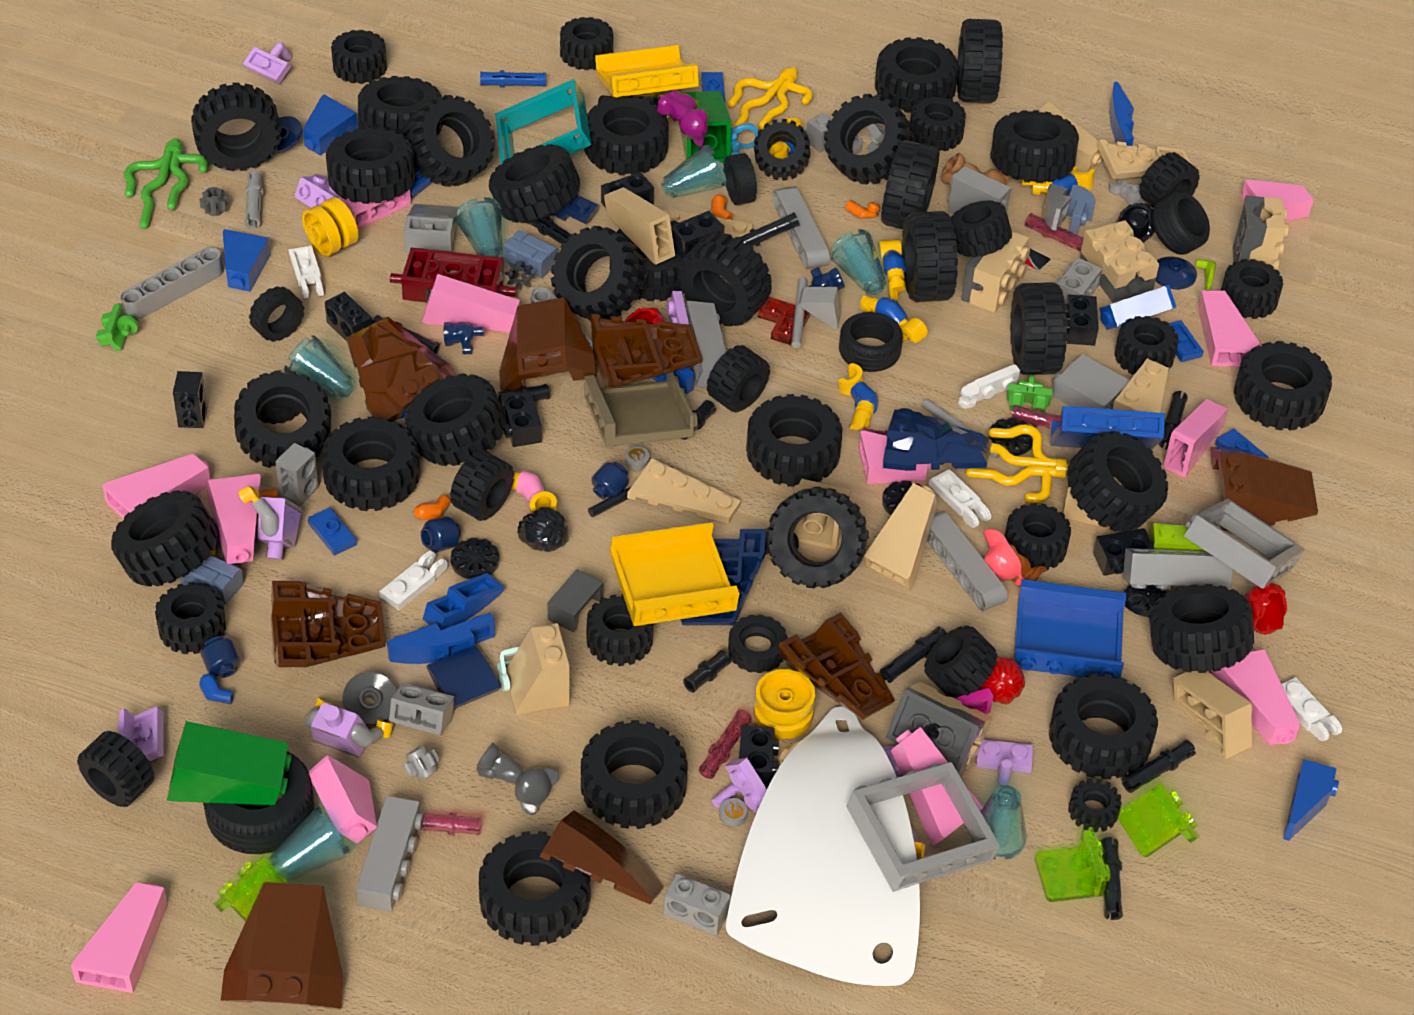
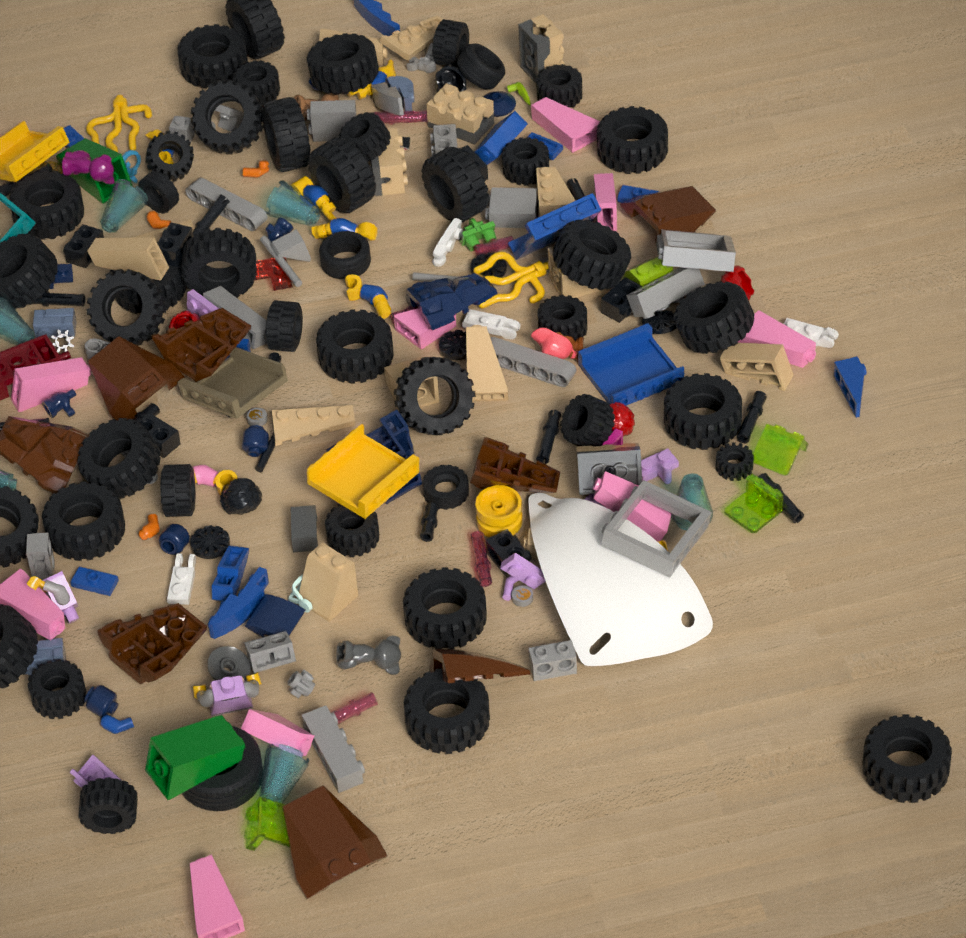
camera: 30 degrees left, 0 degrees up
bright pink slope [1241,179,1313,221] -> none

